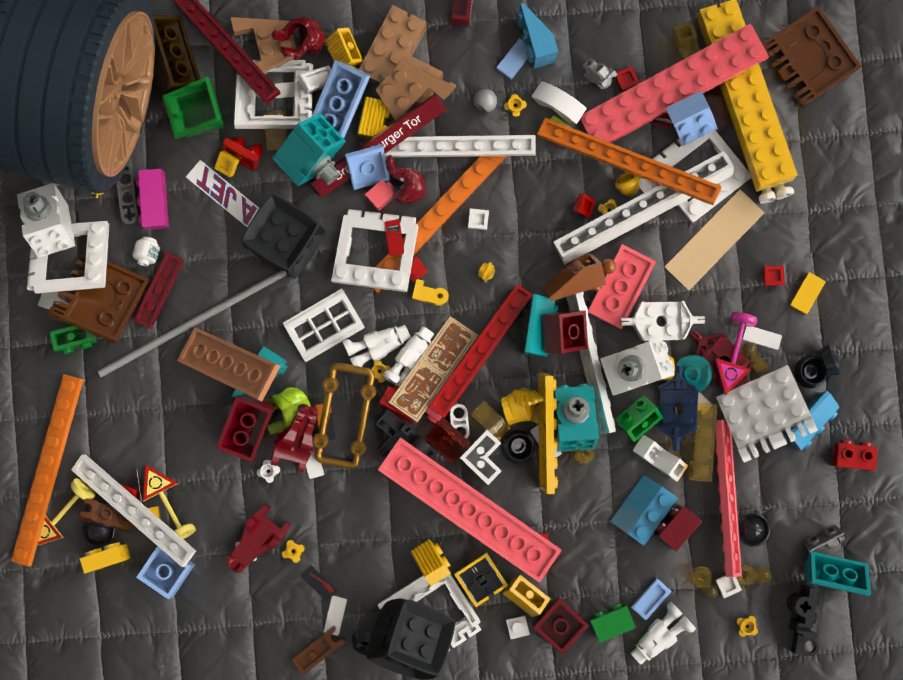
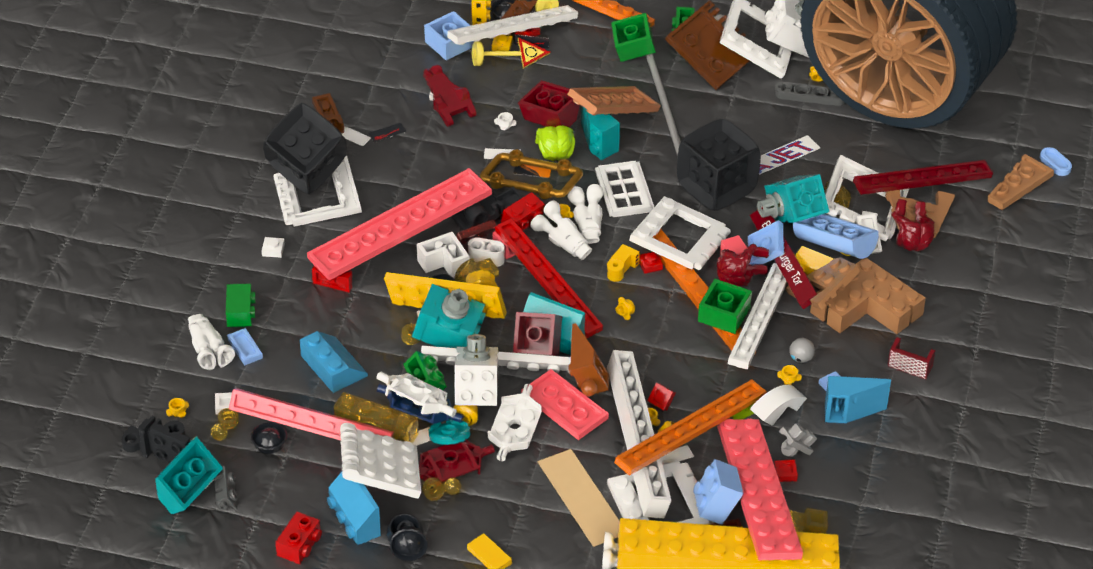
camera: 105 degrees right, 40 degrees down
white head [133,237,160,267] -> none
dark red plate [133,252,185,329] -> none
dark pink brick [136,169,169,230] -> none
dark brown slope [153,15,201,96] -> none
green piece [163,77,224,139] -> none
yellow plate [214,151,239,177] -> none
red tile [222,136,262,171] -> none
dark red animal [270,404,318,472] -> none
yellow plate [282,540,305,563] -> none
yellow brick [325,28,363,68] -> none
red sticker [385,219,404,256] -> none
sticker [389,316,478,422] -> none
yellow brick [411,539,451,586] -> none
piece [454,552,508,607] -> none
white plate [468,209,489,230] -> none
yellow brick [503,575,550,617] -> none
dark red brick [532,596,589,655] -> none
white brick [633,435,688,482] -> none
dark red brick [654,505,702,552] -> none
clear yellow plate [692,567,719,599] -> none
dark pink piece [715,312,758,395] -> none
white sticker [743,327,782,350] -> none
red plate [763,266,785,286] -> none
none -> white plate [377,372,457,417]
none -> green brick [611,13,656,62]
none -> green brick [698,279,752,334]

